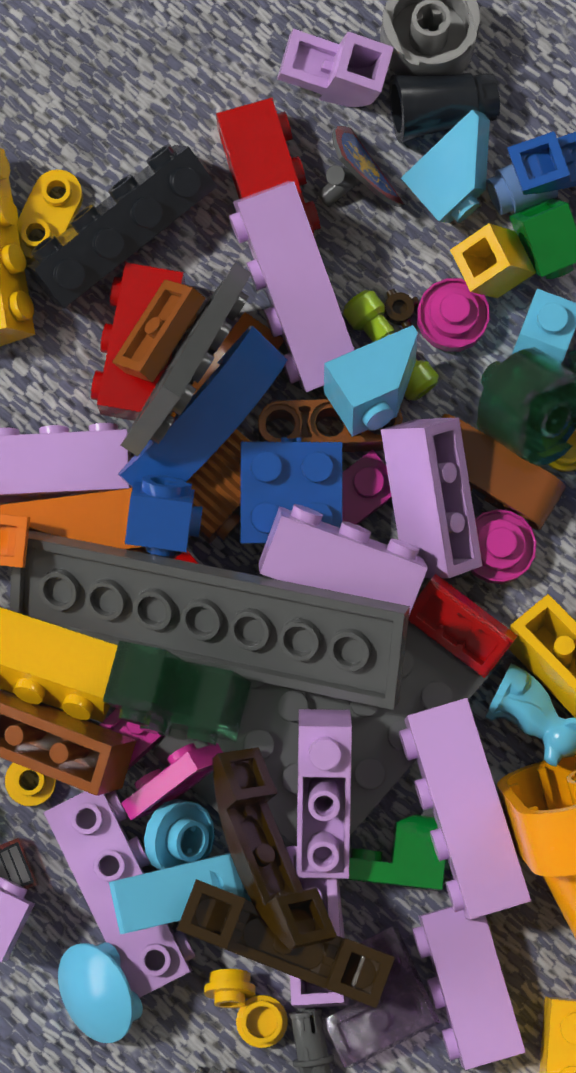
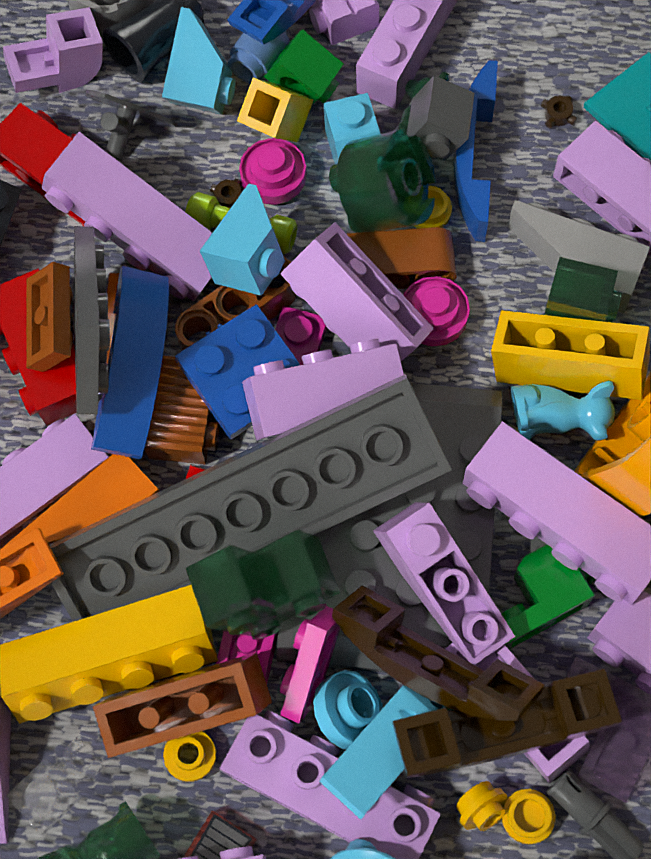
camera: 30 degrees left, 10 degrees down
blue brick [125,475,203,556] -> none
red plate [408,574,518,678] -> none

